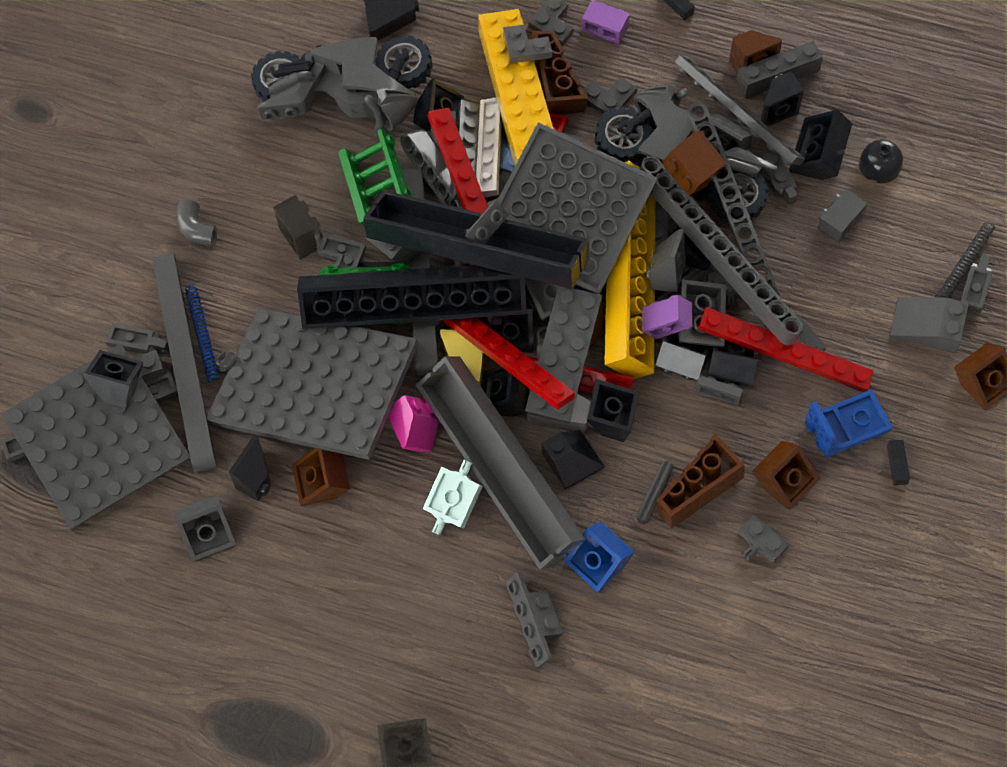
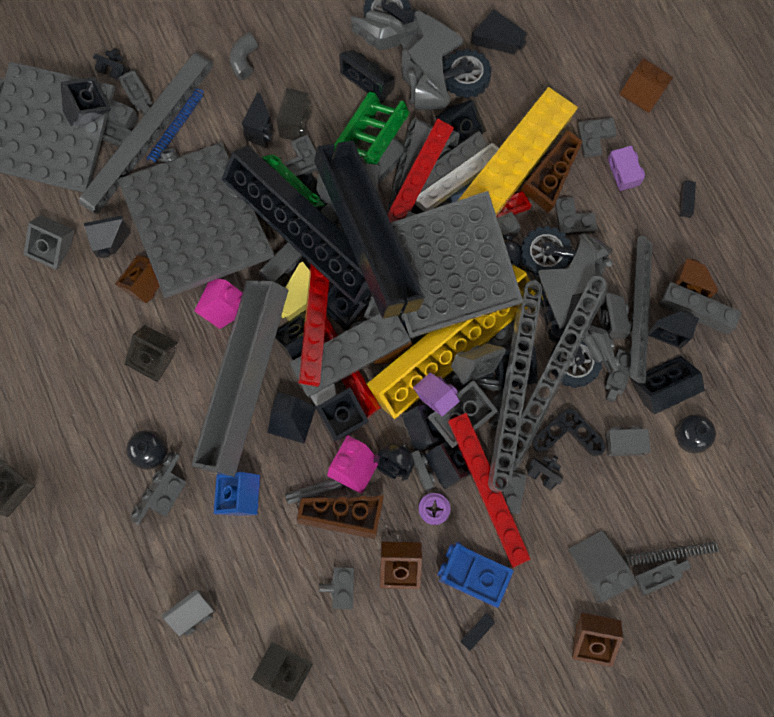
camera: 40 degrees right, 10 degrees up
light aqua plate [423,459,483,535] -> none
dark grey hinge [465,200,509,244] -> none
dark grey plate [503,25,552,63] -> none
reddish brown slope [662,129,727,197] -> none
none -> black hips [93,48,130,80]
none -> clear smoke slope [125,325,178,382]
none -> black cylinder [126,430,168,470]
none -> slope [161,590,216,637]
none -> black slope [242,93,274,148]
none -> clear smoke slope [252,641,313,701]
none -> dark pink slope [327,435,378,494]
none -> black slope [339,50,395,104]
none -> black cylinder [373,443,414,481]
none -> medium lavender gear [419,493,450,525]
none -> black hips [527,455,563,490]
none -> black beam [532,409,606,456]

